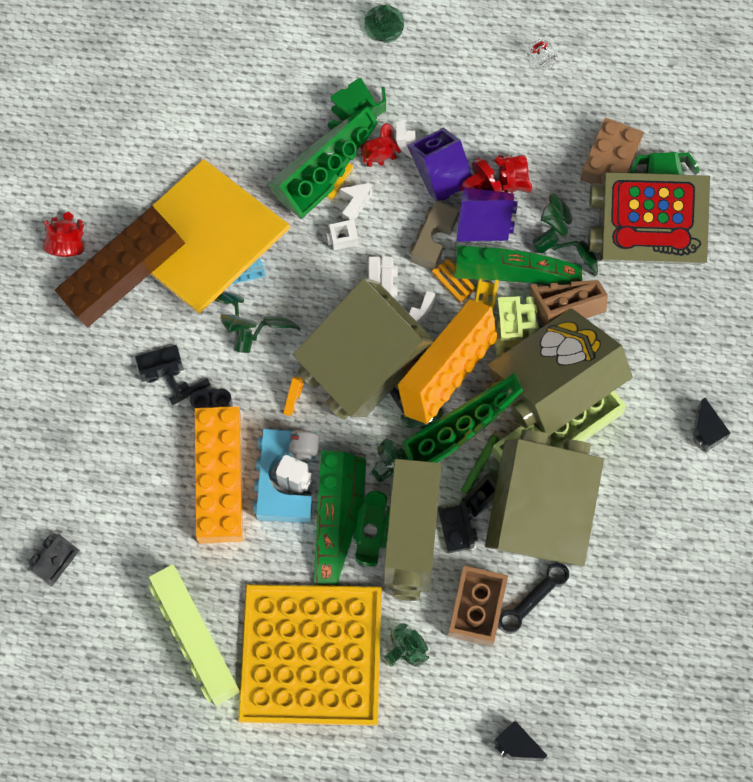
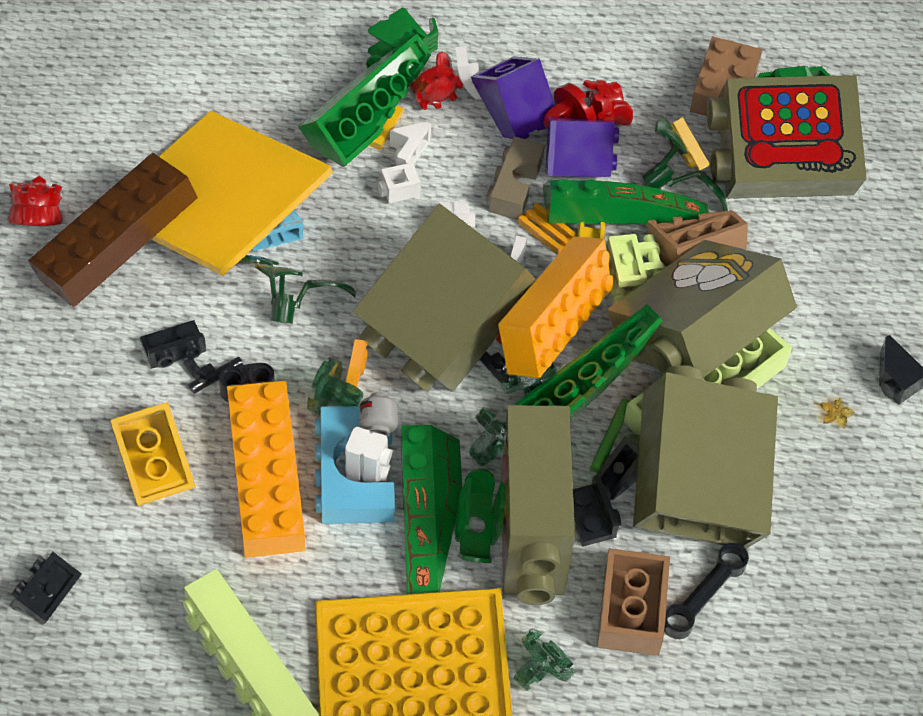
camera: 10 degrees left, 15 degrees down
none -> yellow slope [110,402,196,506]
none -> clear green tile [307,357,364,416]
none -> yellow plate [672,117,710,171]
none -> clear yellow plant [820,397,855,429]

